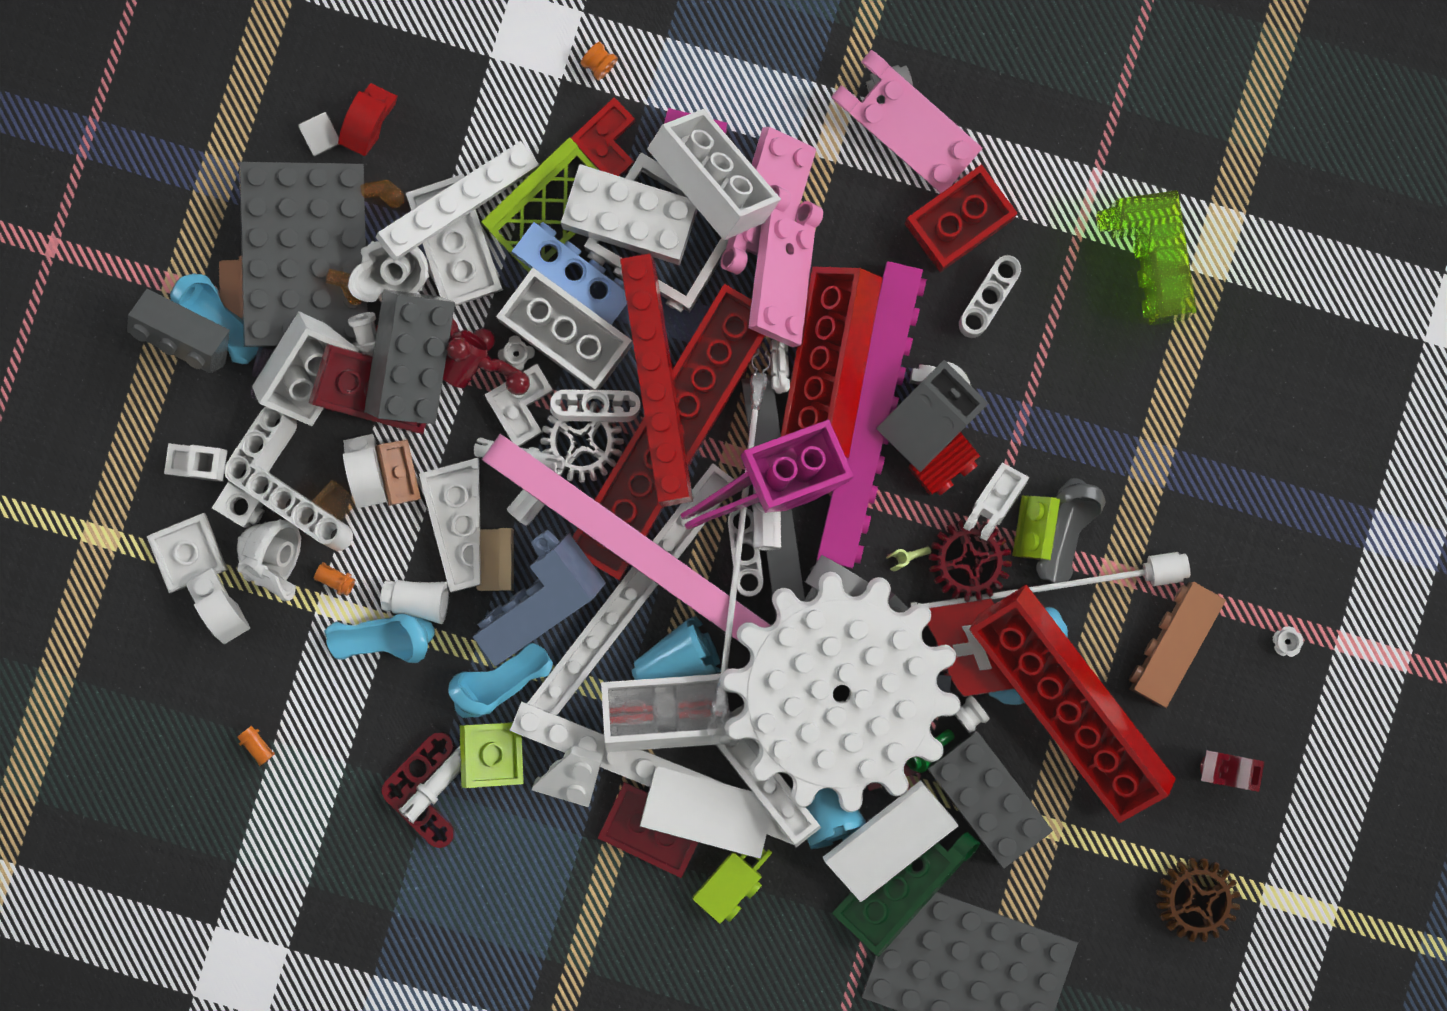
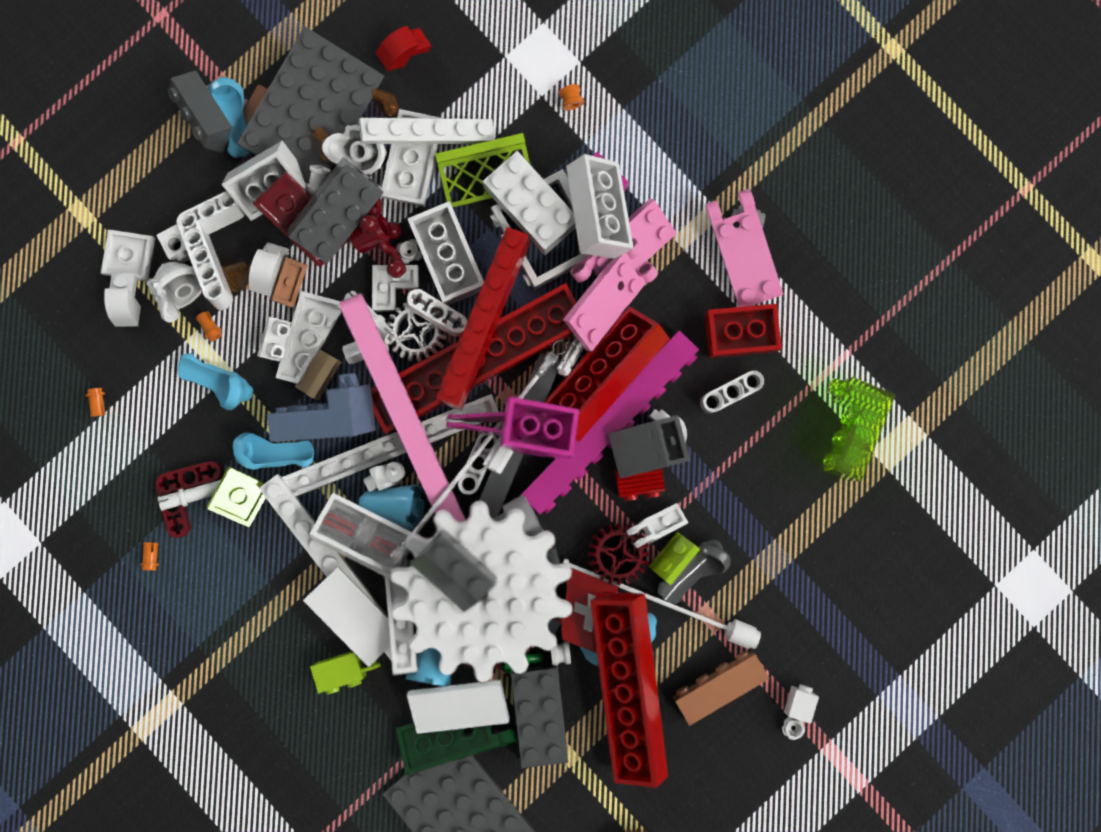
camera: 30 degrees right, 0 degrees up
white brick [164,443,227,481] -> none
white slope [298,112,339,156] -> none
white plant [380,580,449,624] -> none
light blue brick [511,222,627,325] -> none
white wing [532,746,603,807] -> none
red plate [571,97,635,177] -> none
dark red plate [598,782,698,878] -> none
yellowish green hand [886,546,931,571] -> none
dark red brick [1200,750,1265,792] -> none
none -> orange pin [140,542,159,570]
none -> white hips [257,316,291,361]
none -> white hips [363,462,405,492]
none -> dark grey slope [410,528,497,612]
none -> white brick [784,684,819,724]

